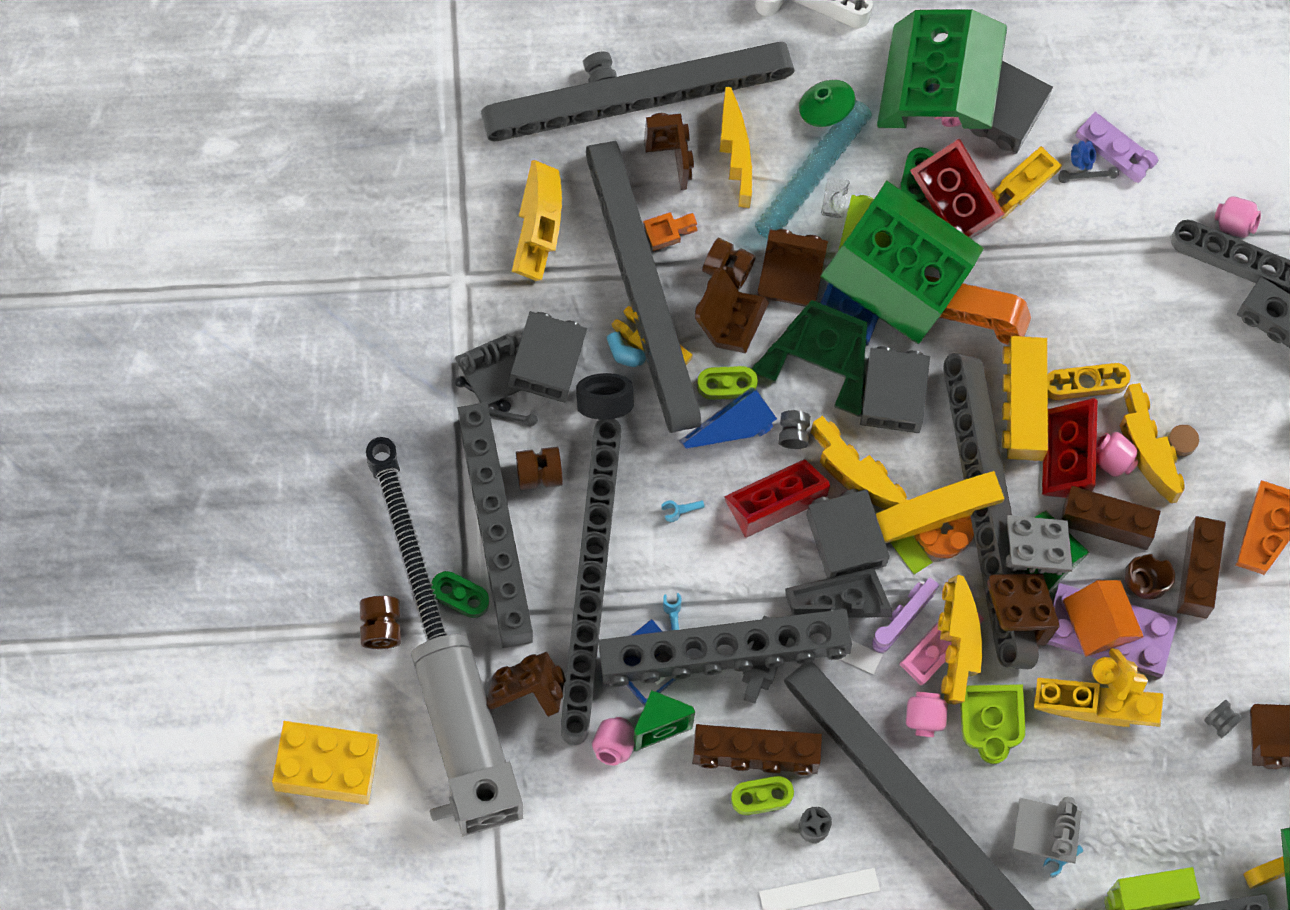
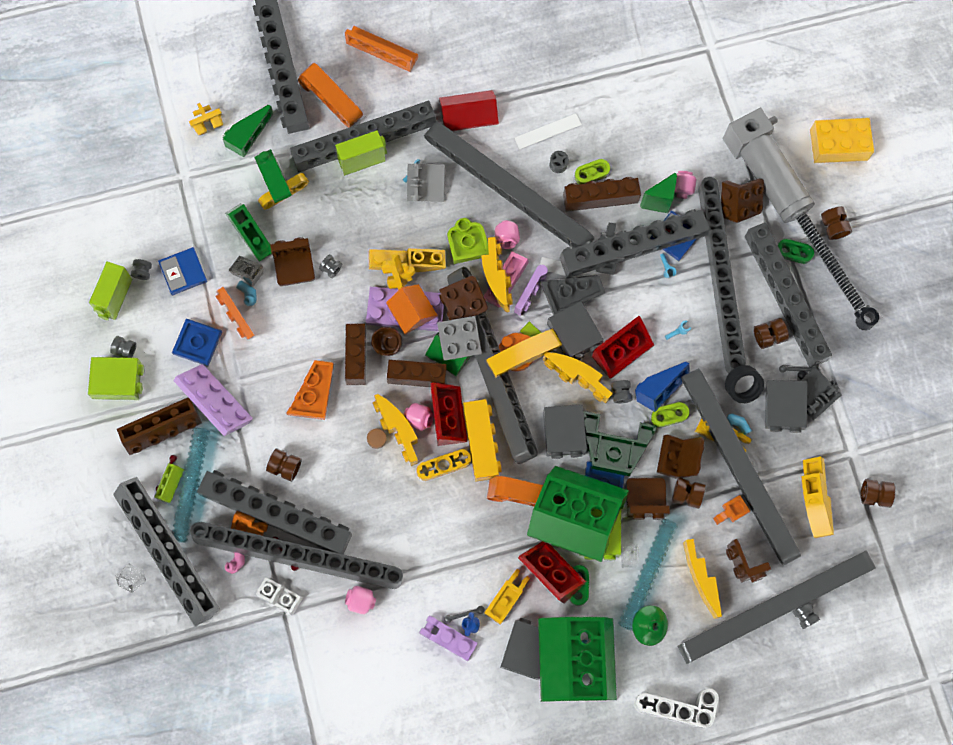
camera: 170 degrees right, 5 degrees up
none -> reddish brown wheel [861,479,895,508]

